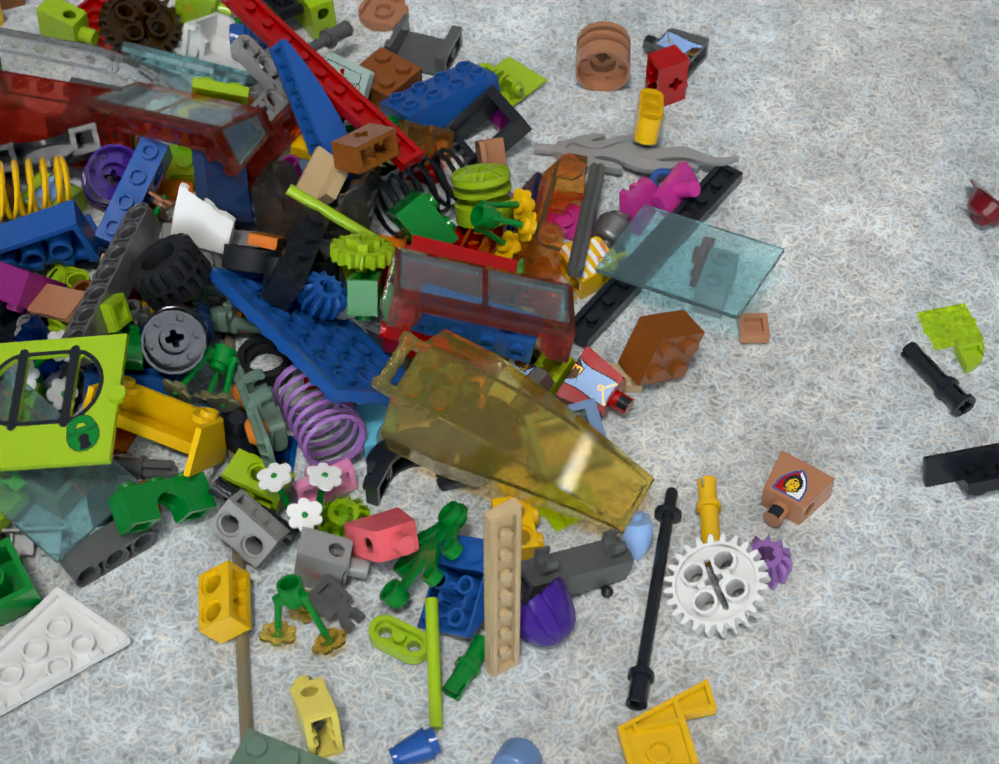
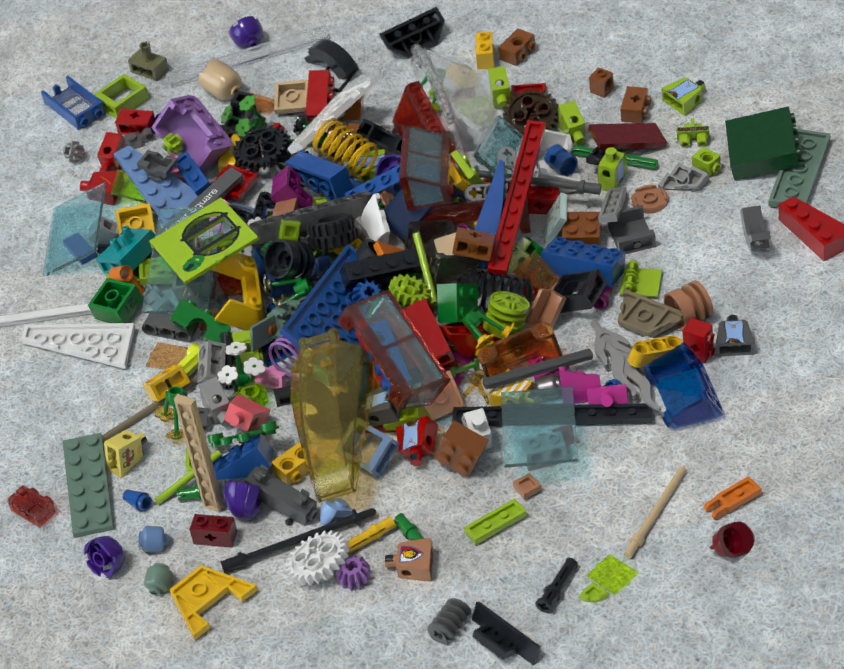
camera: 65 degrees right, 5 degrees down
none -> clear orange piece [146,343,188,370]
none -> neon yellow piece [177,343,200,377]
none -> dark red brick [189,514,238,548]
none -> green pin [394,513,426,541]
none -> dark grey piece [427,598,472,645]
none -> white torso [461,408,492,450]
none -> lime plate [463,498,527,545]
none -> light grey tile [598,187,627,223]
none -> dark tan wing [618,289,684,339]
none -> tan bar [624,466,687,558]
none -> clear blue windscreen [644,342,724,429]
none -> orange hinge [704,476,762,520]

